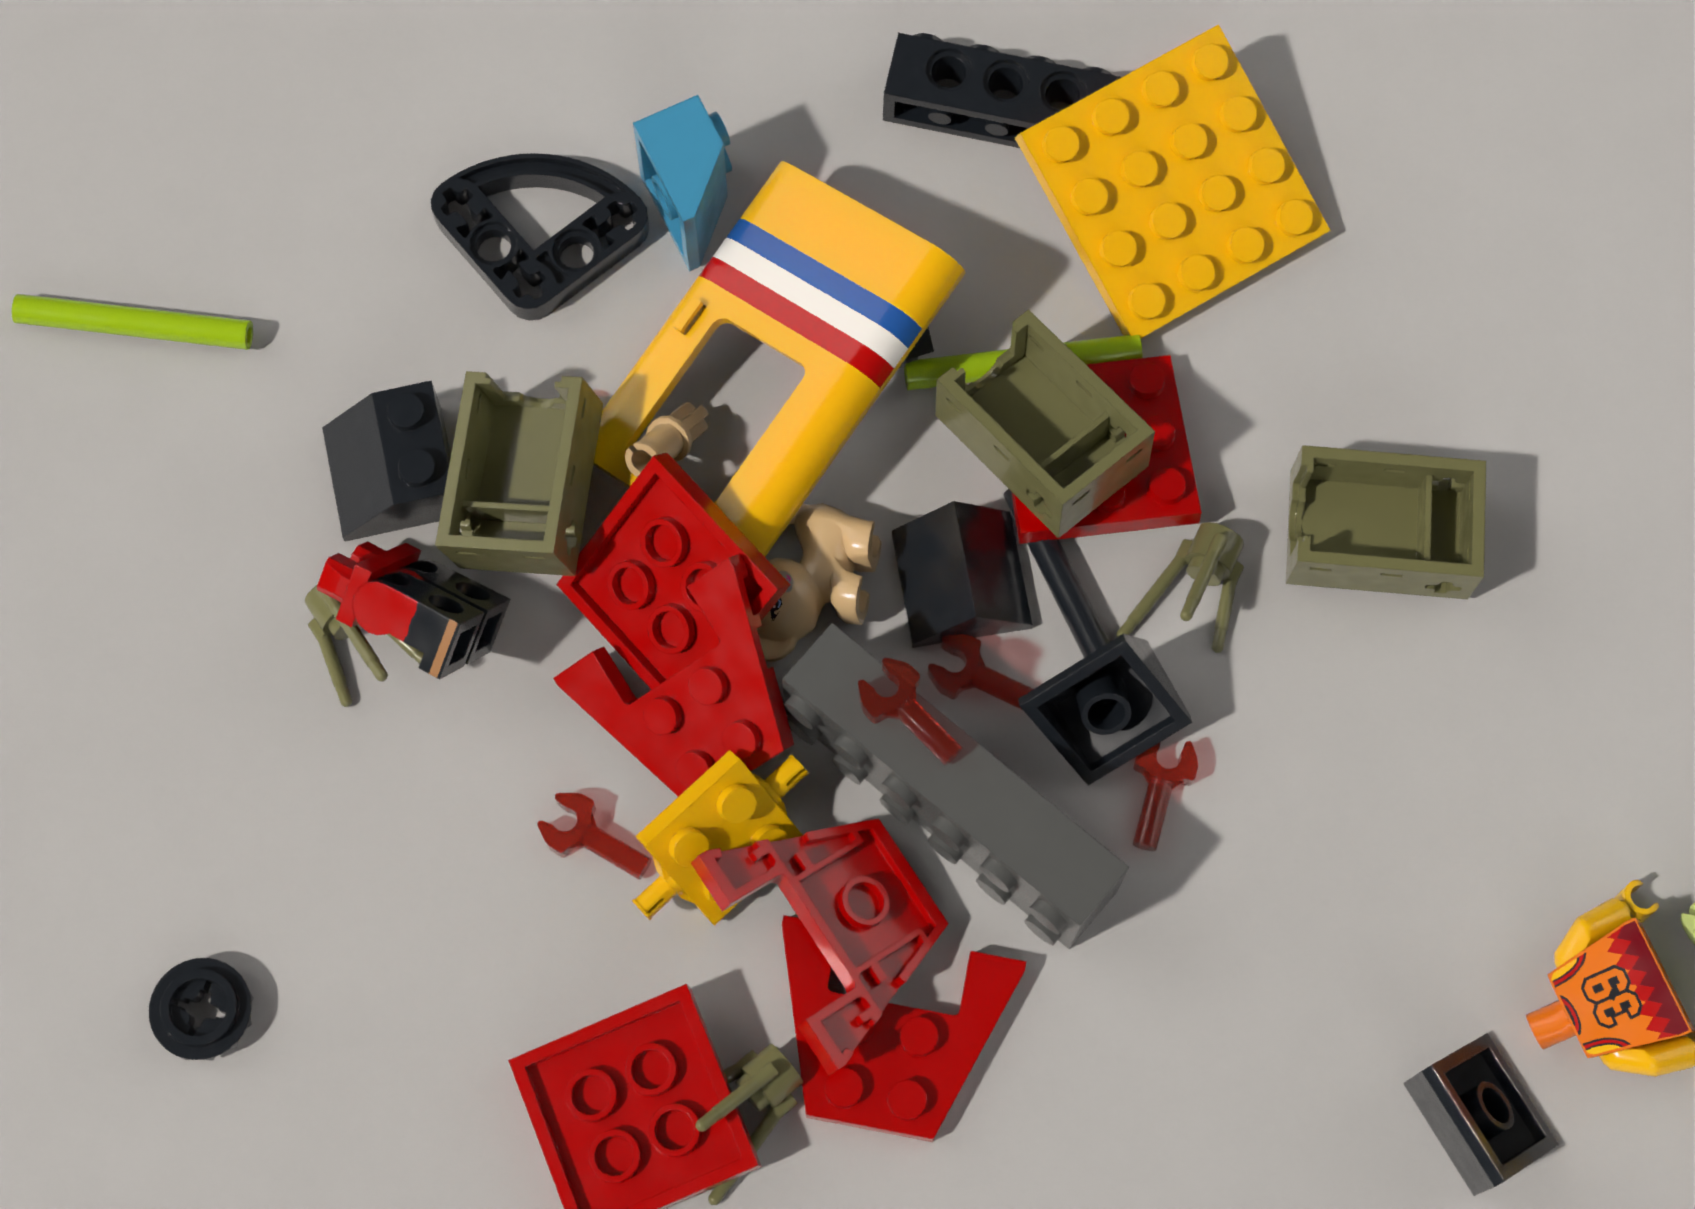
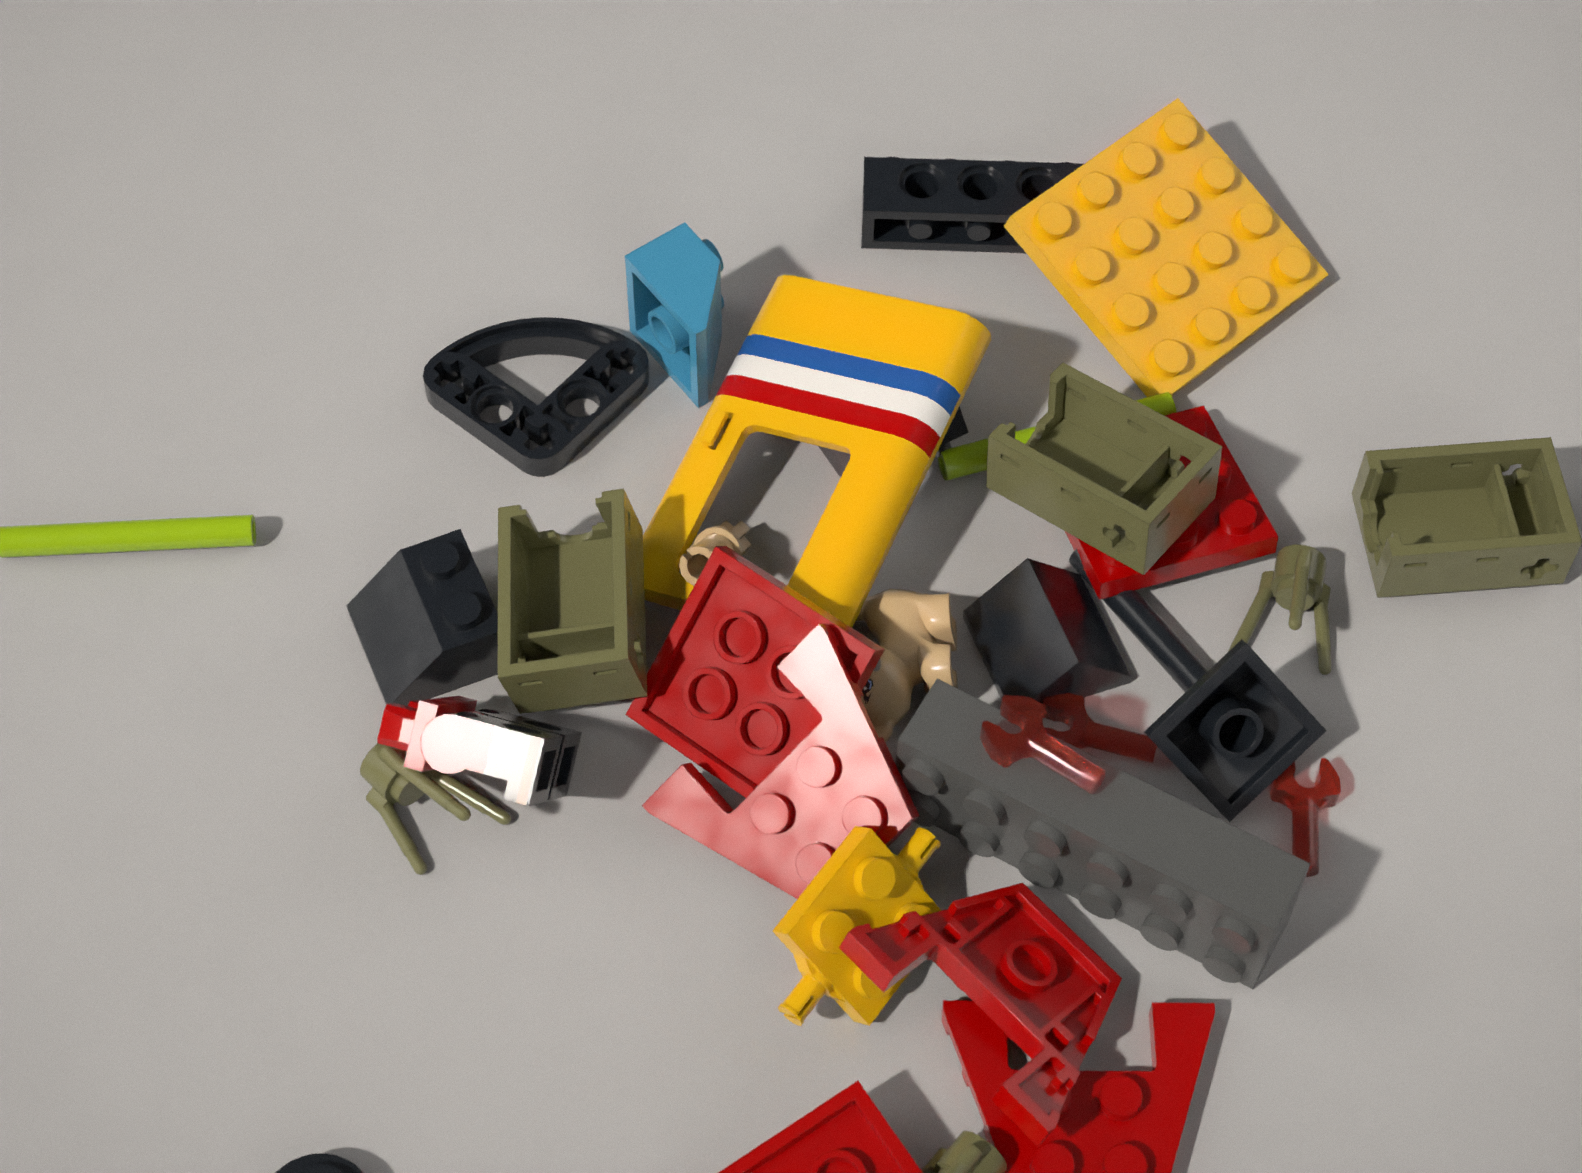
camera: 10 degrees left, 15 degrees down
clear red bar [537,793,652,880] -> none

